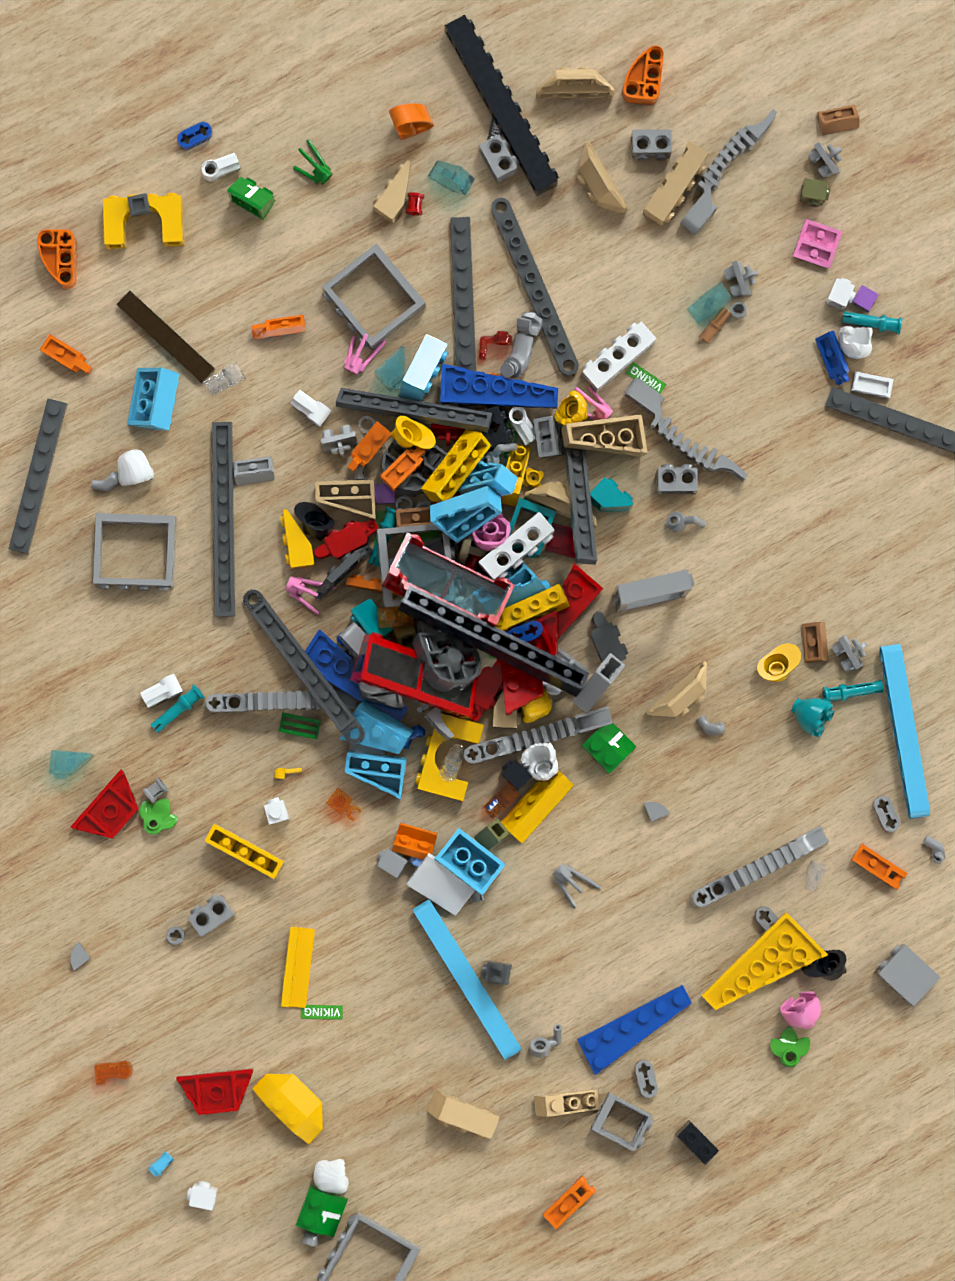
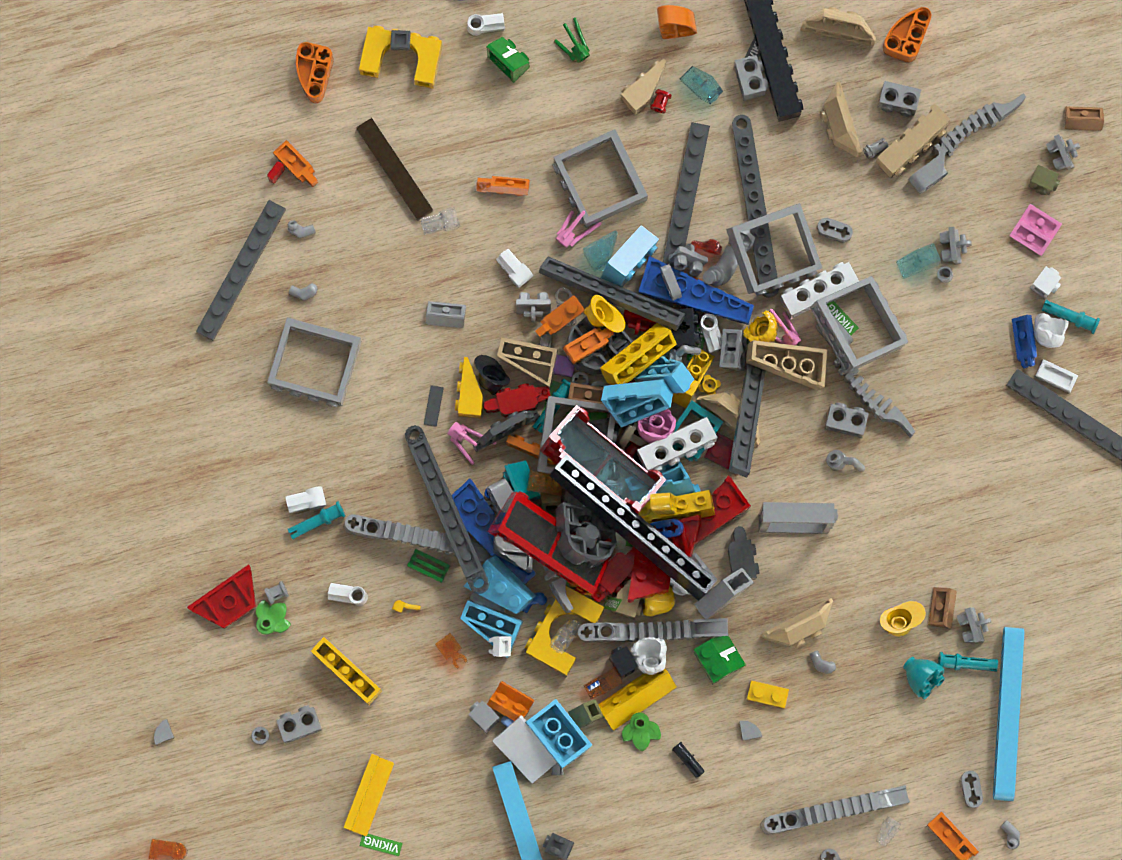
camera: 20 degrees right, 5 degrees down
clear light blue slope [49,750,93,779] -> none
white hair [117,450,154,486] -> none
medium azure slope [127,367,179,430] -> none
dark grey plate [212,422,235,617] -> none
white brick [264,797,290,825] -> none
light grey plant [552,863,601,908] -> none
teal slope [590,477,634,513] -> none
medium nougat axle [699,307,731,344] -> none
medium lavender tile [852,285,879,312] -> none
none -> red tile [267,161,285,184]
none -> light grey arm [287,220,316,238]
none -> white piece [328,583,368,606]
none -> dark grey sticker [424,385,444,426]
none -> white tile [489,636,511,657]
none -> bright green sticker [603,596,622,611]
none -> bright green plate [622,712,661,751]
none -> yellow beam [650,493,677,515]
none -> light grey beam [660,264,682,301]
none -> light grey hips [669,243,708,277]
none -> black axle [672,742,705,778]
none -> light grey window [726,203,822,296]
none -> yellow plate [747,680,789,709]
none -> light grey window [810,276,908,374]
none -> light grey beam [817,218,853,243]
none -> light grey pin [863,138,889,159]

